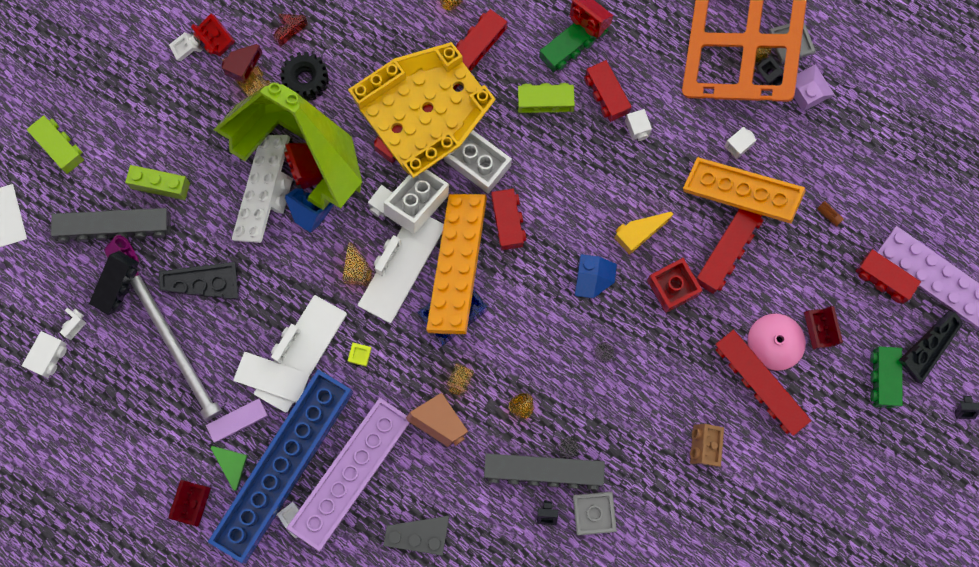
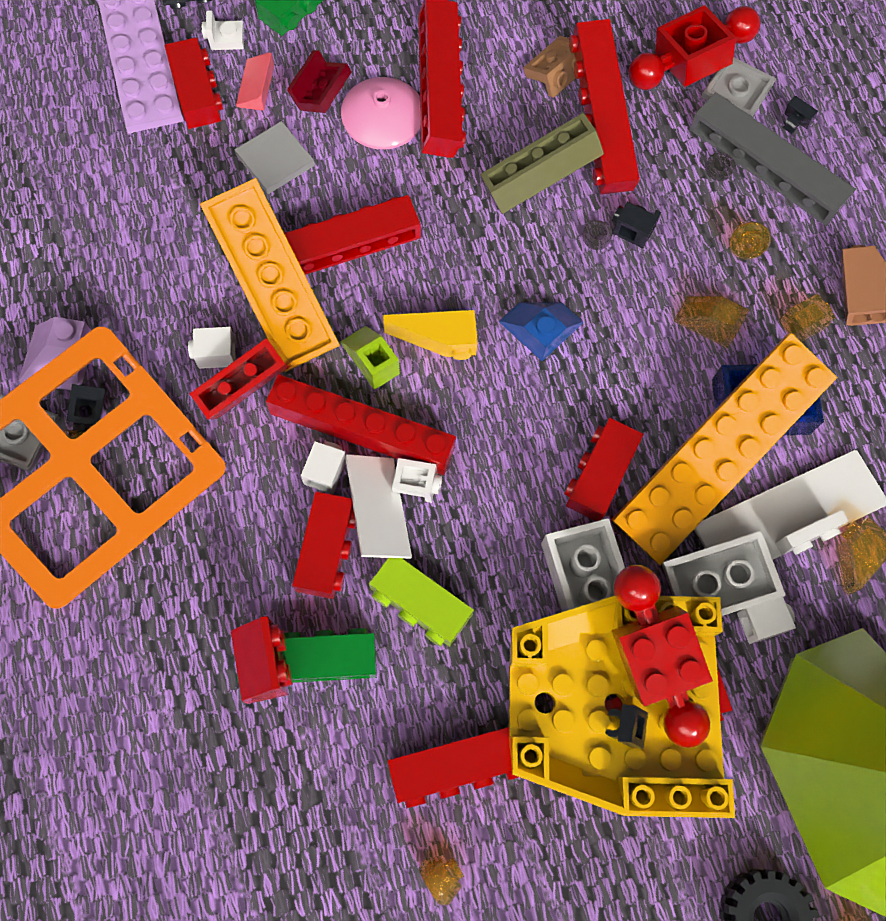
camera: 145 degrees left, 5 degrees down
red brick [647,258,703,313] -> none
dark orange piece [817,201,844,227] -> none
none -> red brick [189,338,292,420]
none -> white bracket [202,11,244,50]
none -> light grey tile [234,121,315,194]
none -> coral slope [236,53,274,111]
none -> red brick [266,374,456,476]
none -> lime slope [340,326,400,390]
none -> white piece [345,455,412,558]
none -> white bracket [392,458,442,503]
none -> olive brick [480,113,604,214]
none -> red brick [569,19,640,195]
none -> black tile [605,704,648,749]
none -> red brick [611,565,713,748]
none -> black brick [612,201,662,249]
none -> red brick [629,5,761,90]
none -> clear yellow slope [674,296,749,348]

